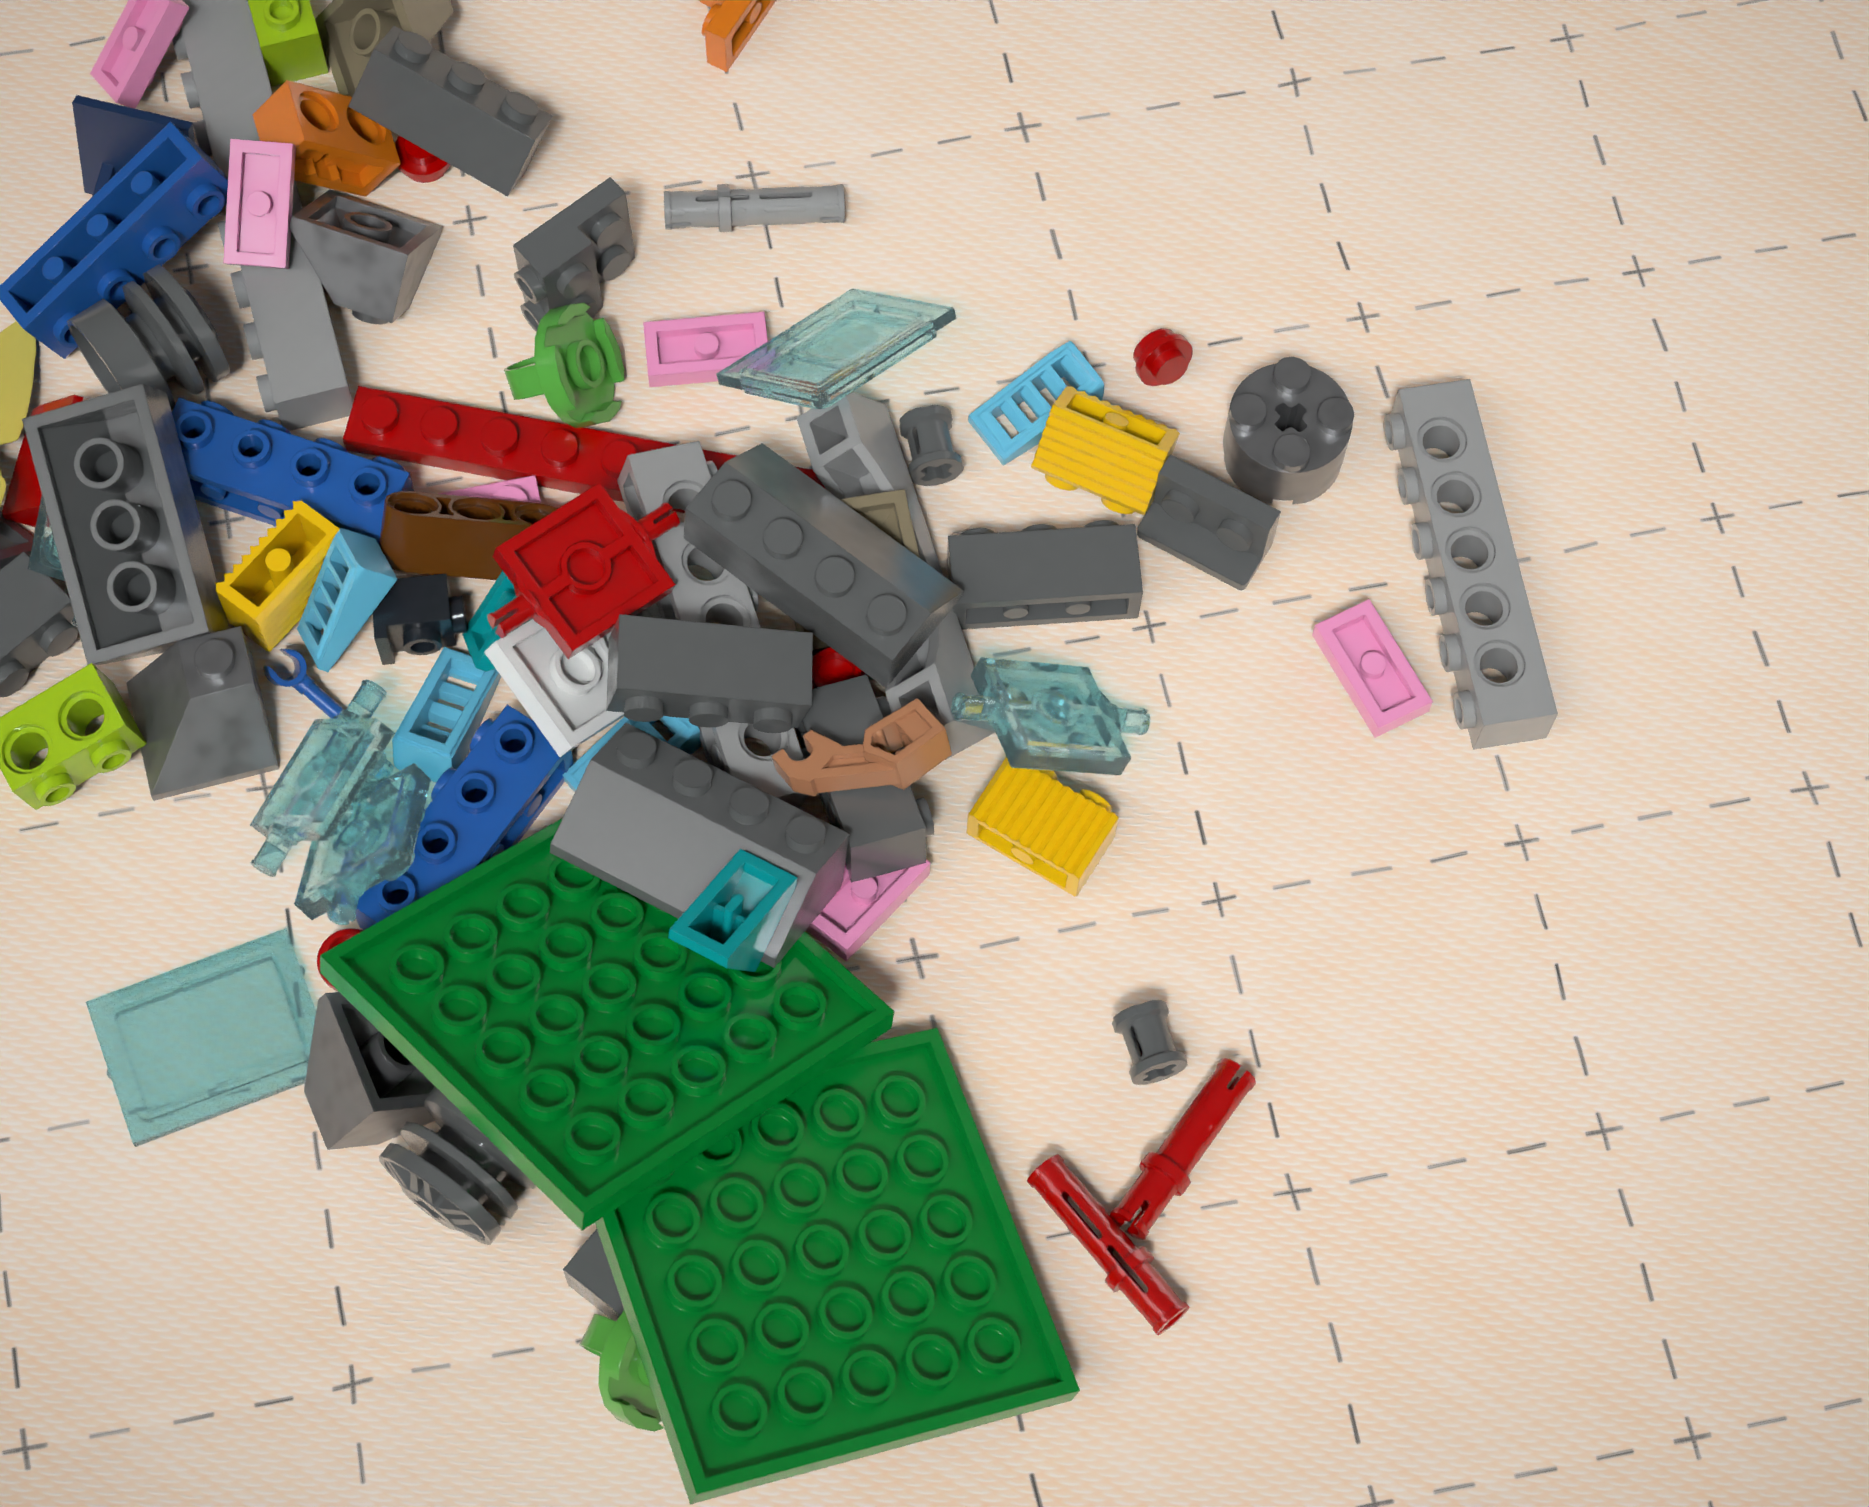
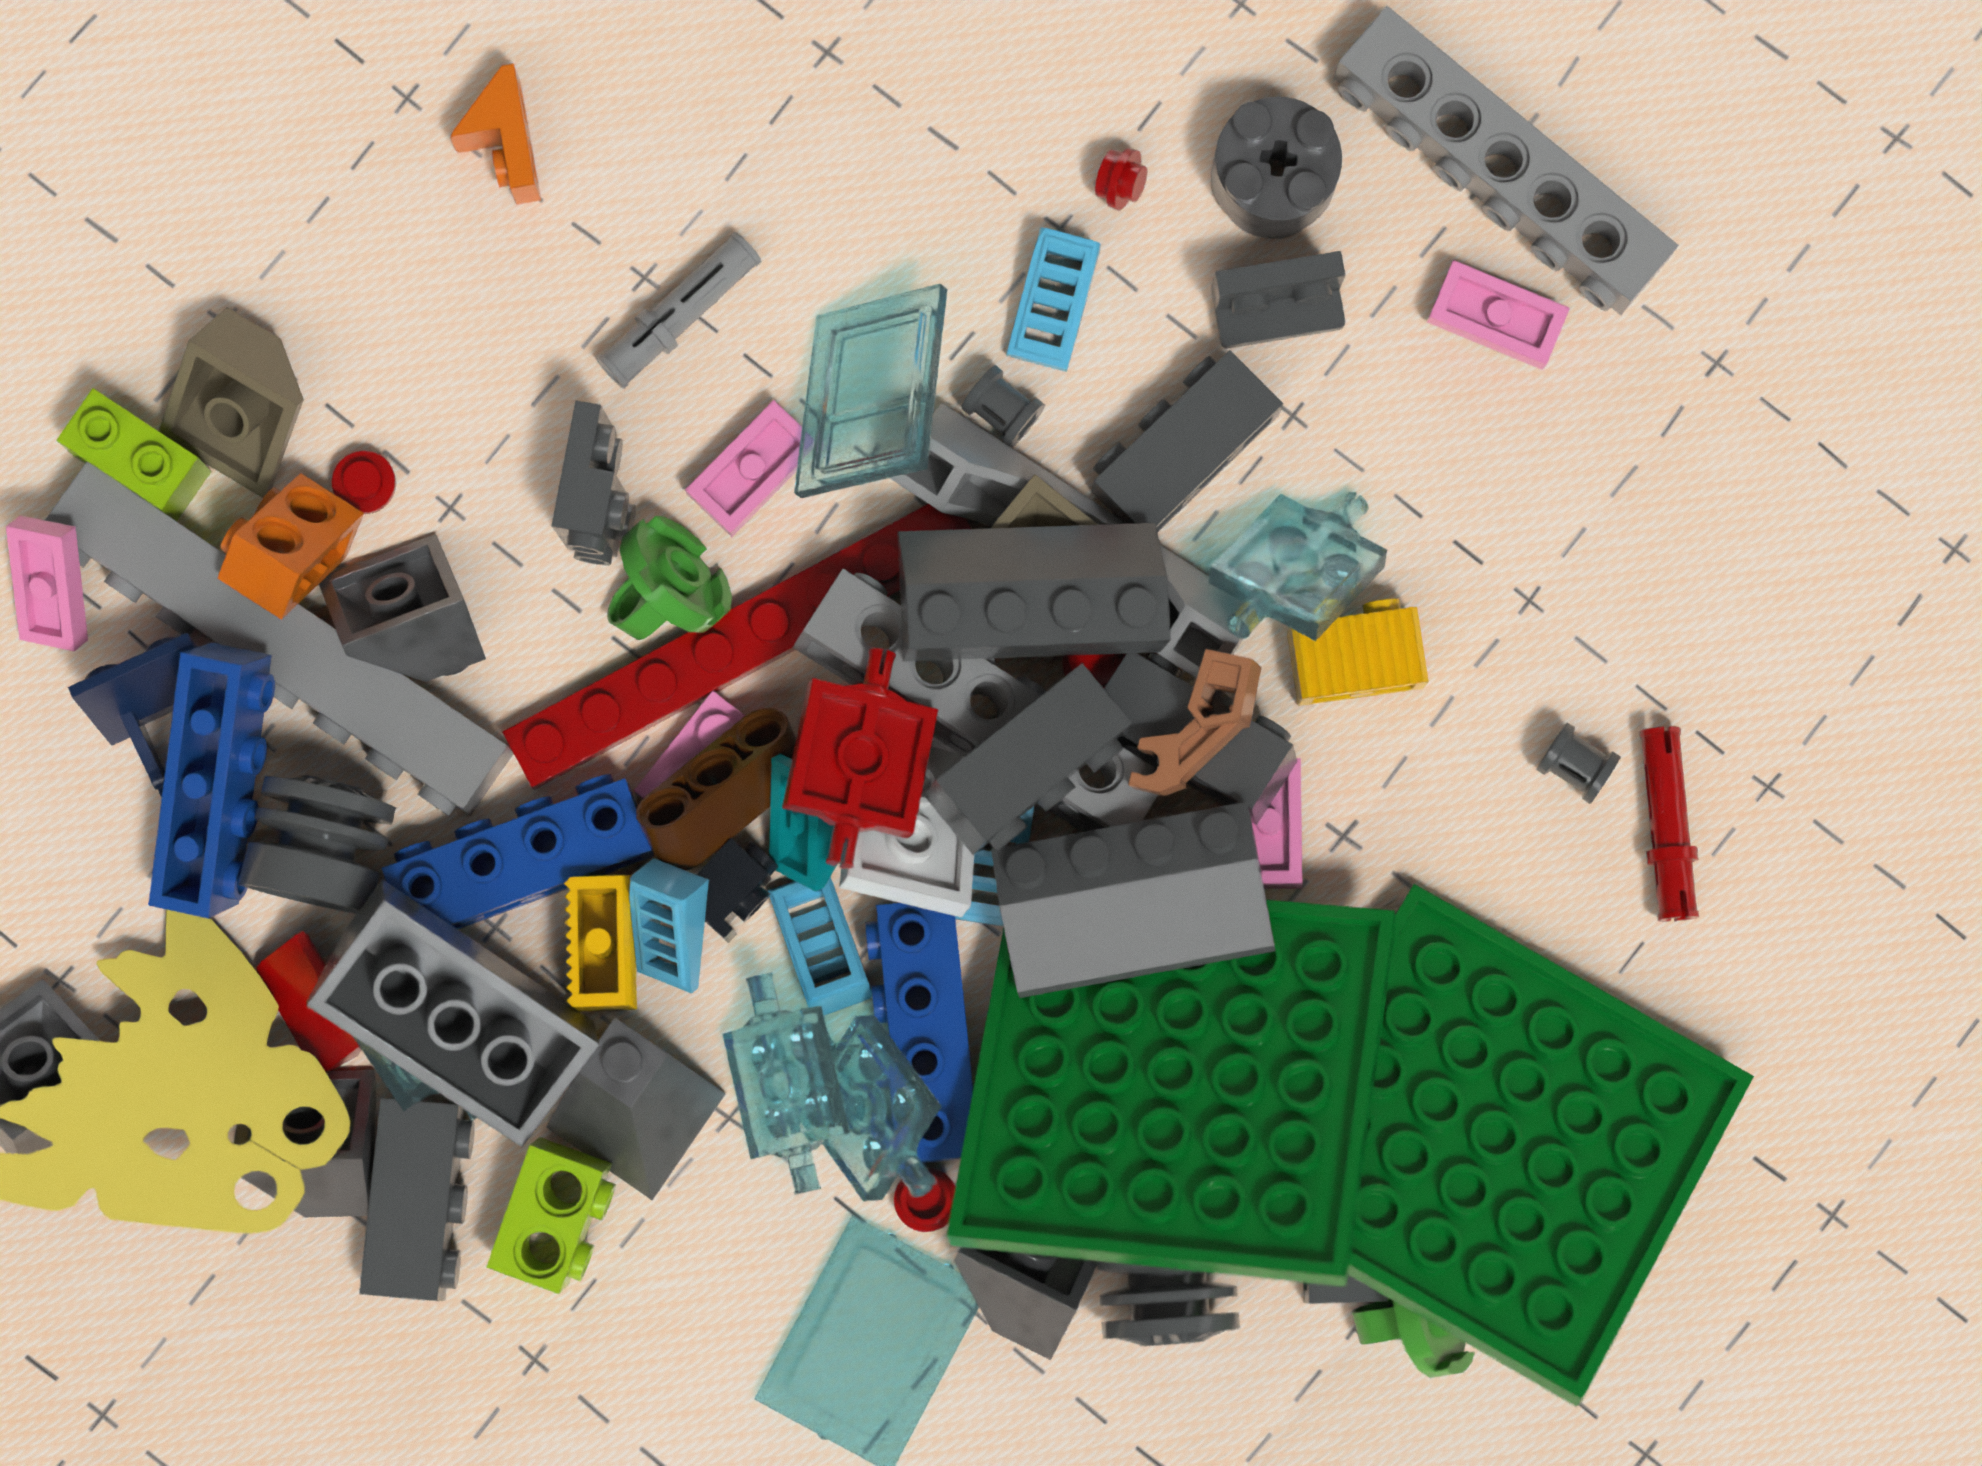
camera: 40 degrees left, 15 degrees up
bright pink plate [223,139,296,269] -> none
blue hand [263,649,344,721] -> none
dark grey brick [348,26,553,197] -> none
teal slope [668,849,798,972] -> none
red pin [1027,1154,1190,1335] -> none
yellow brick [1031,386,1180,515] -> none

